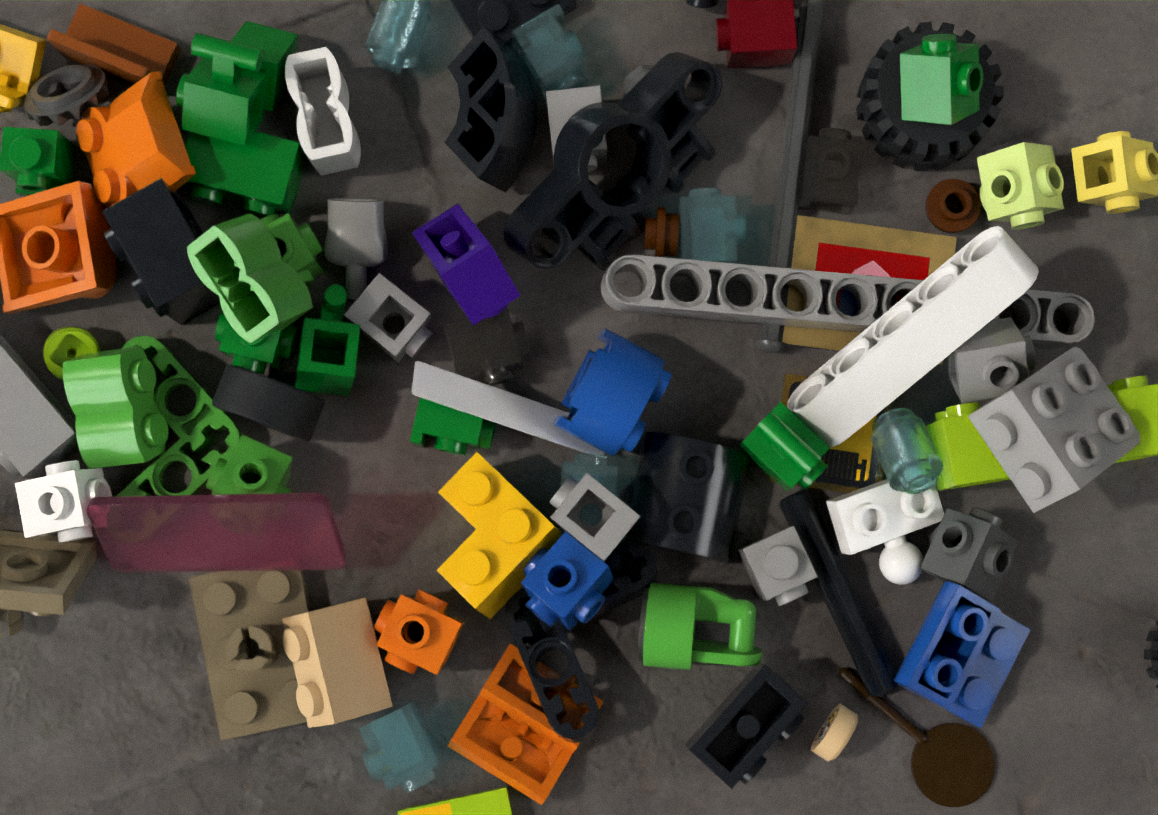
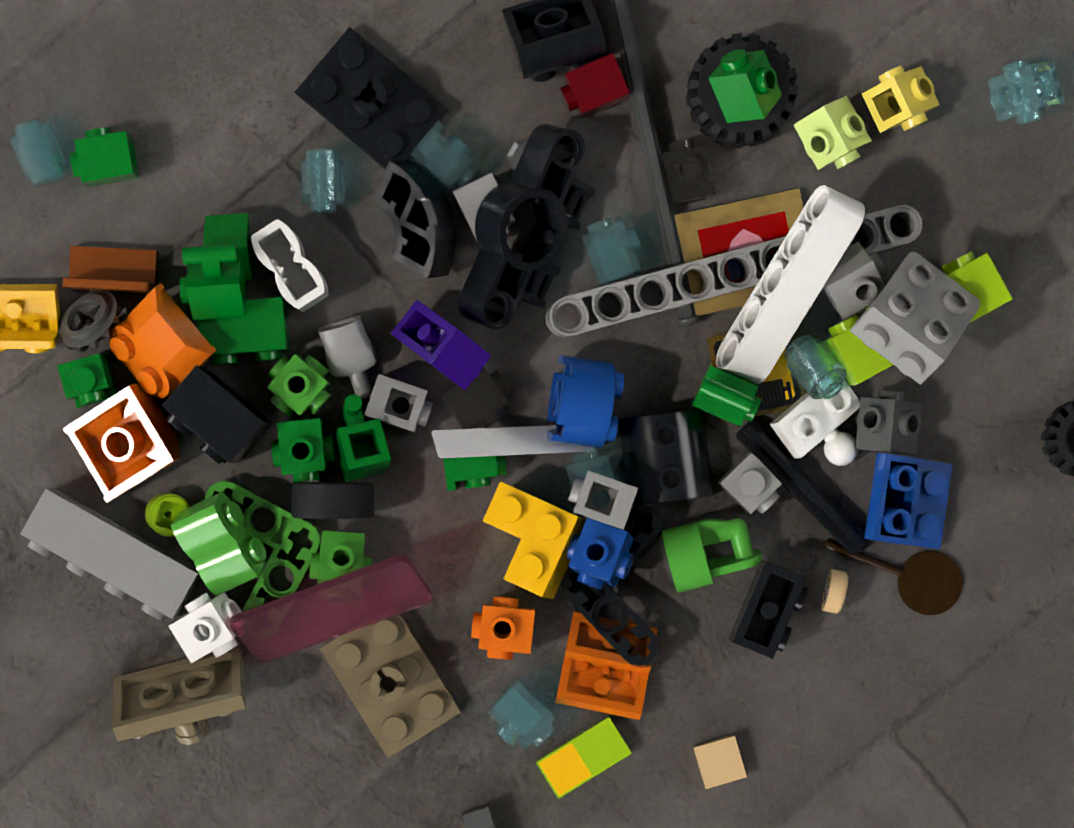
camera: 20 degrees left, 5 degrees up
bright green brick [187,213,313,343] -> none
tan brick [282,597,393,728] -> none
reddish brown plate [644,207,679,257] -> none
reddish brown plate [925,179,981,233] -> none

